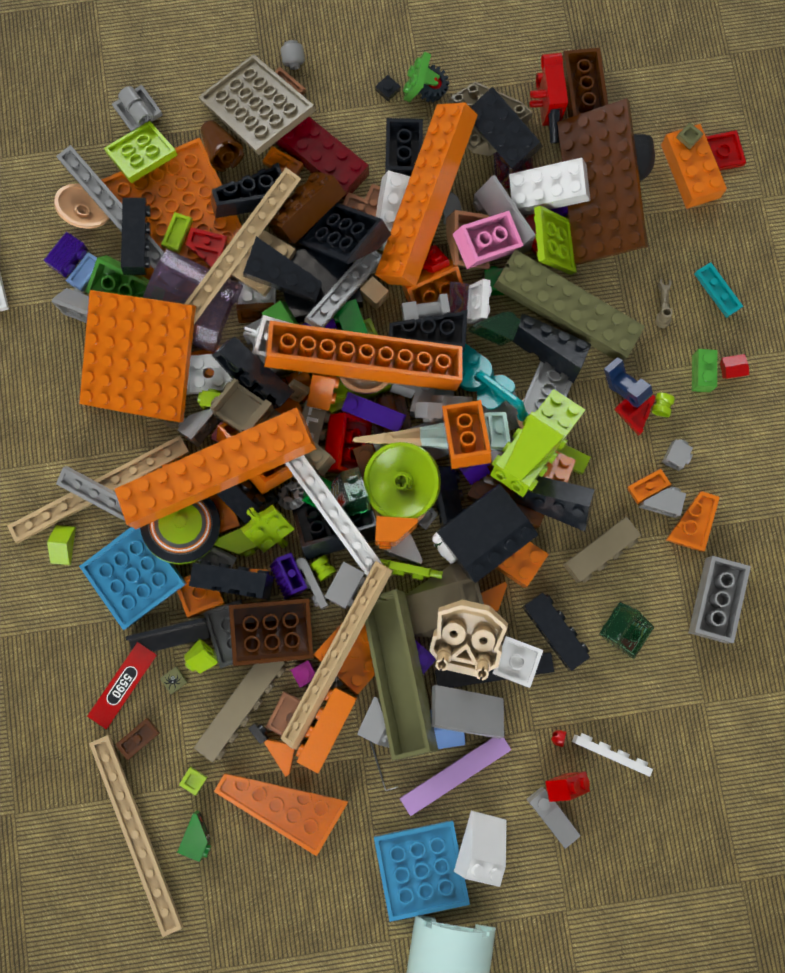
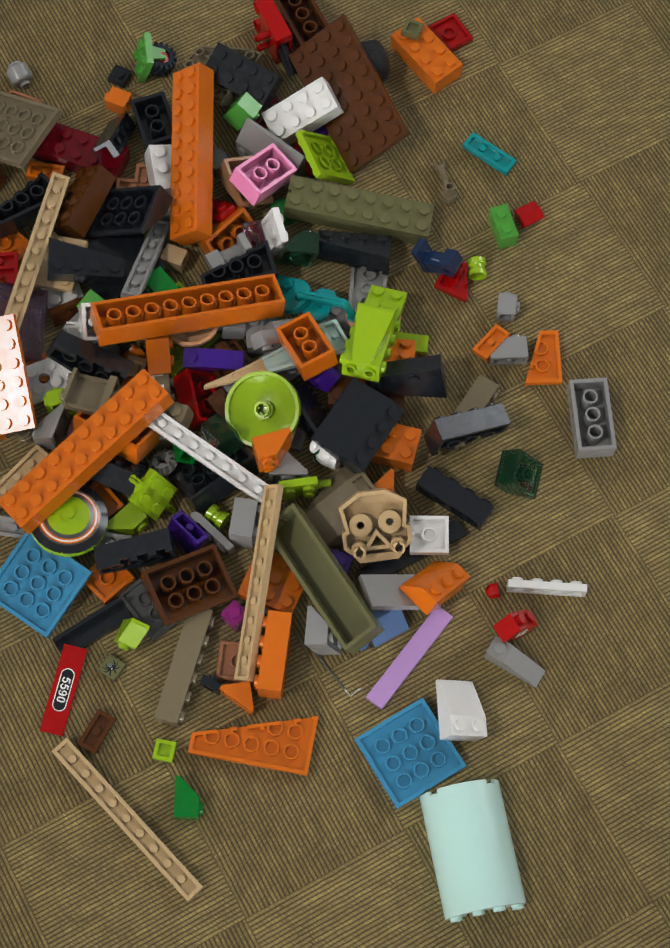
camera: 20 degrees left, 10 degrees down
none -> black panel [93,112,136,158]
none -> orange brick [104,86,133,115]
none -> bright green brick [222,92,262,131]
none -> orange slope [399,561,471,615]
none -> wedge [423,403,511,456]

